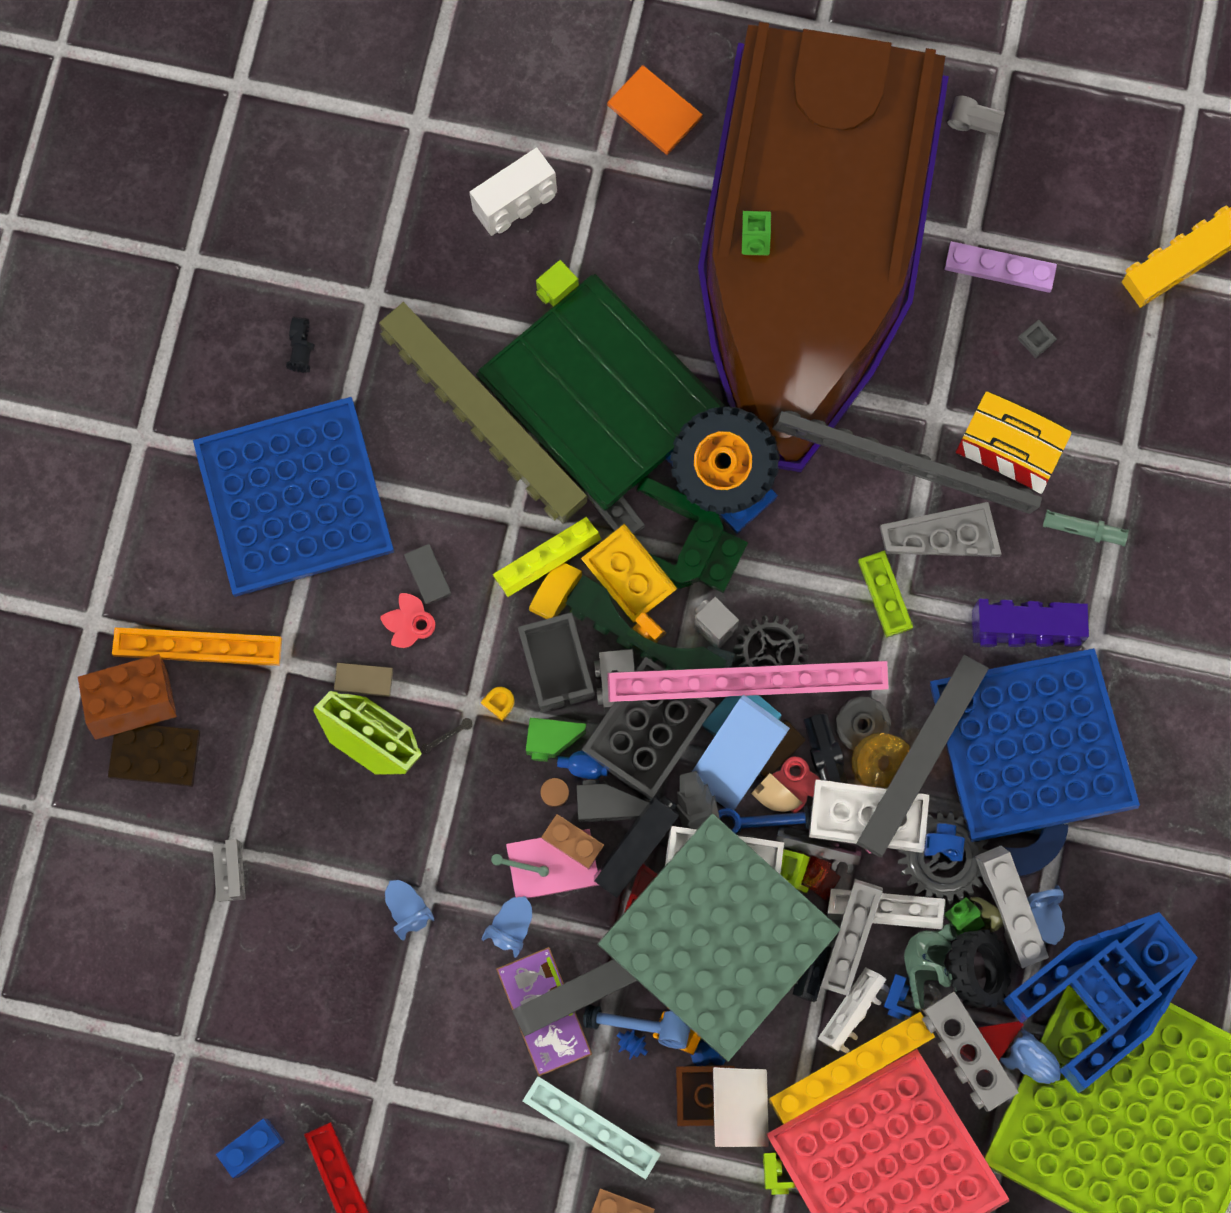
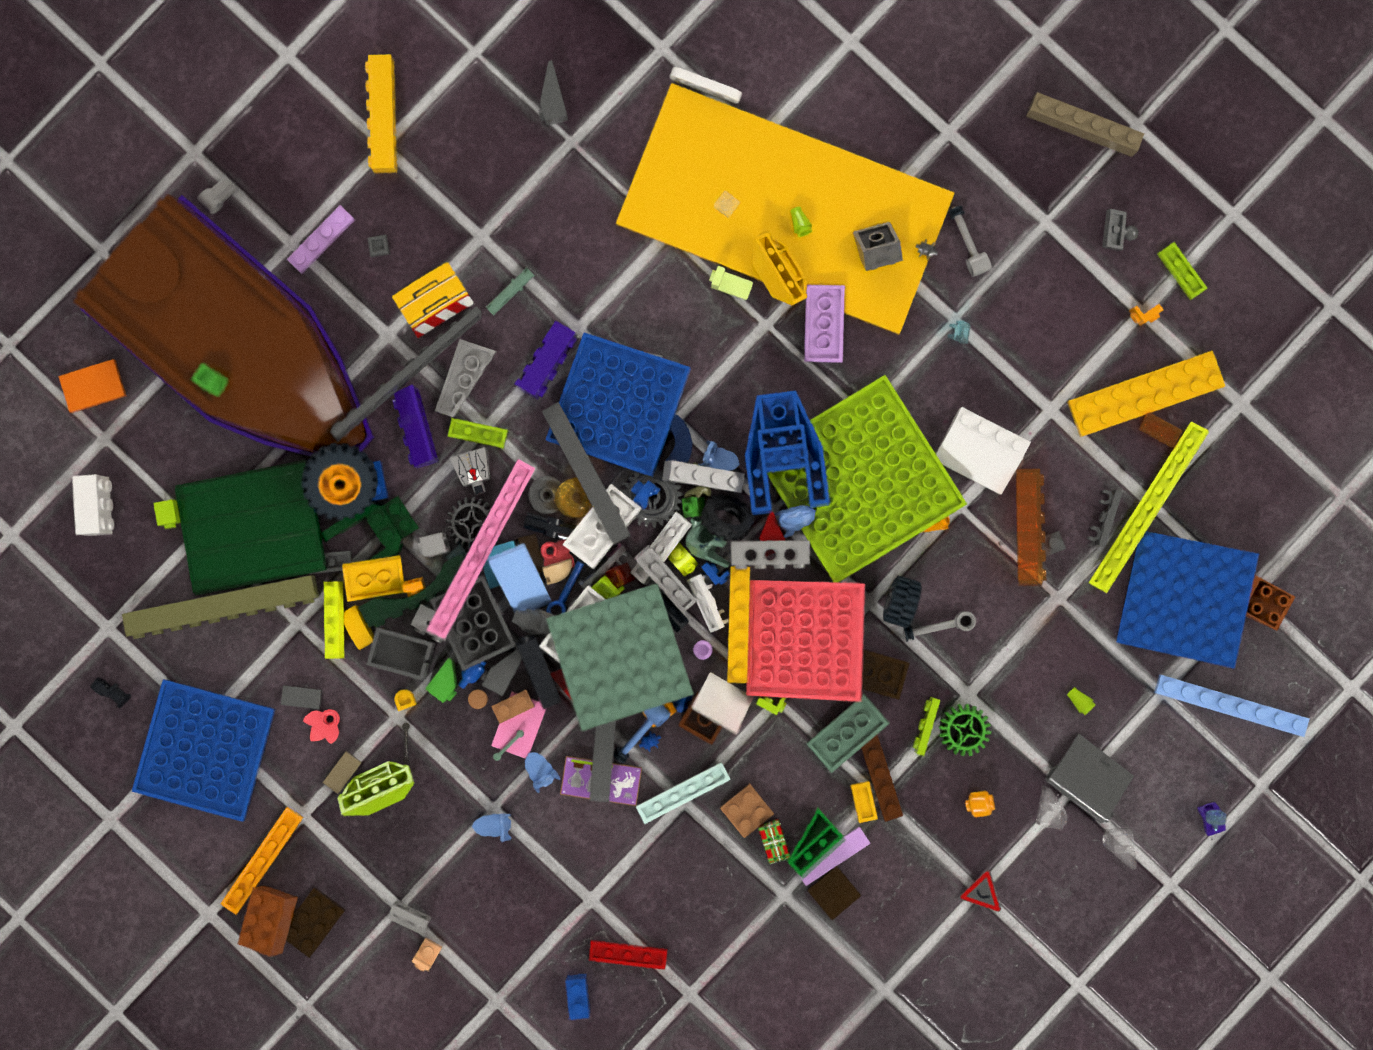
camera: 60 degrees left, 10 degrees up
none -> dark purple slope [392,385,439,468]
none -> light nougat bracket [412,937,442,971]
none -> light grey torso [450,447,491,495]
none -> neon yellow bracket [667,542,698,576]
none -> lavender tile [693,640,712,660]

